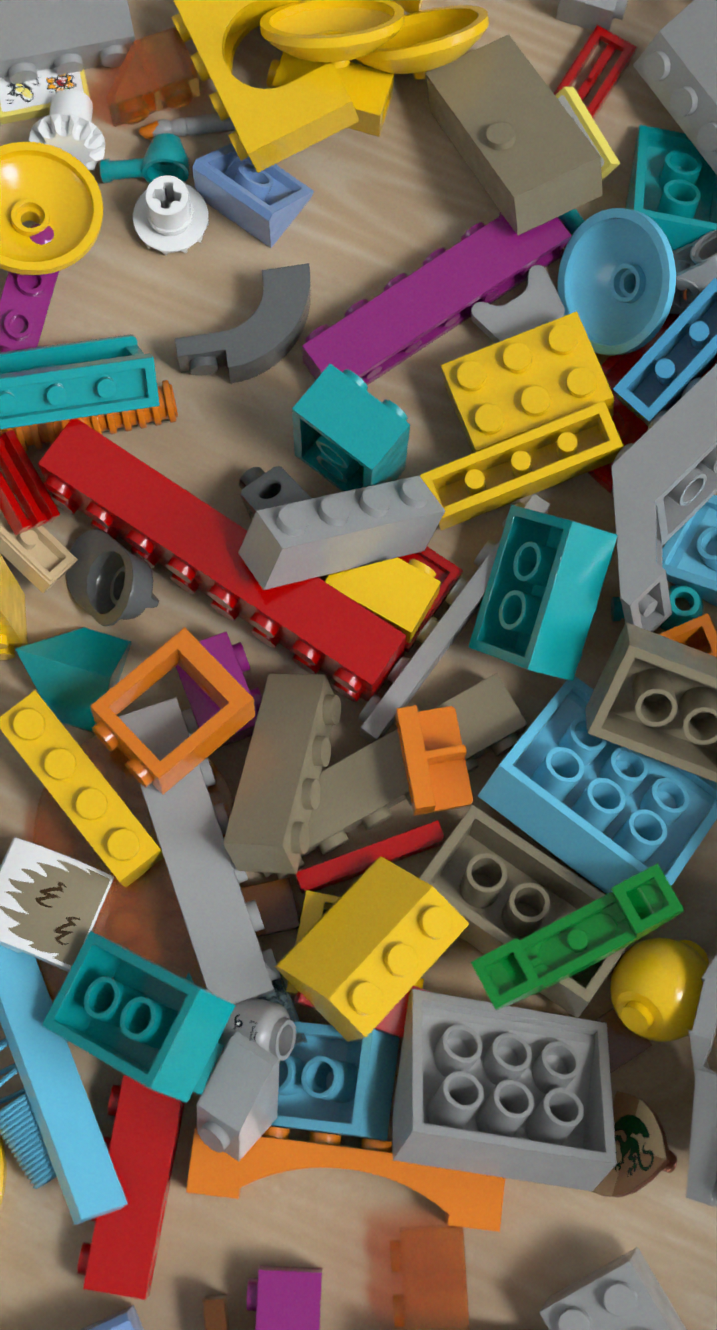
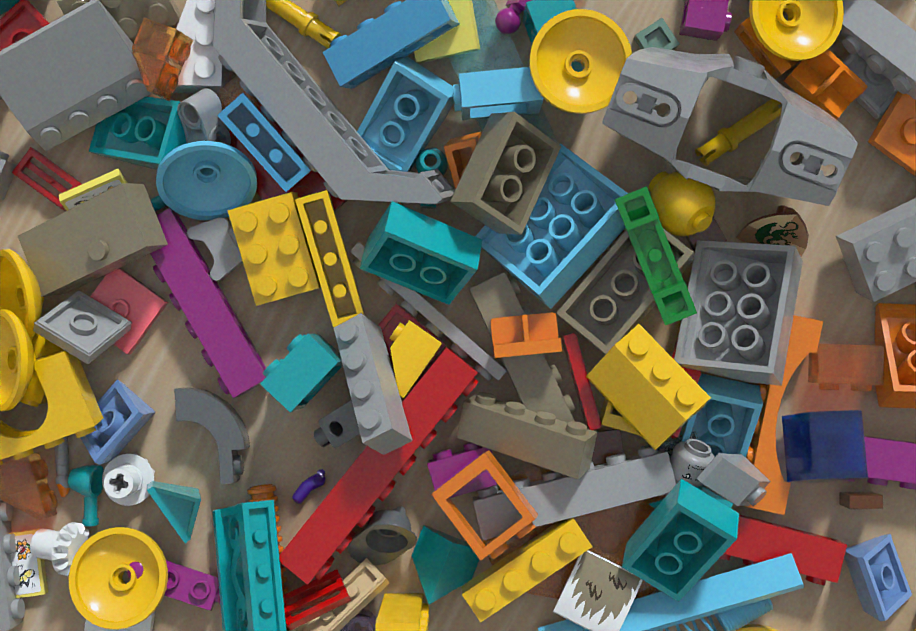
camera: 80 degrees left, 10 degrees up
none -> light grey plate [33,290,132,364]
none -> coral plate [90,268,168,354]
none -> teal slope [147,481,201,543]
none -> dark purple piece [292,469,326,504]
none -> clear blue slope [782,410,868,483]

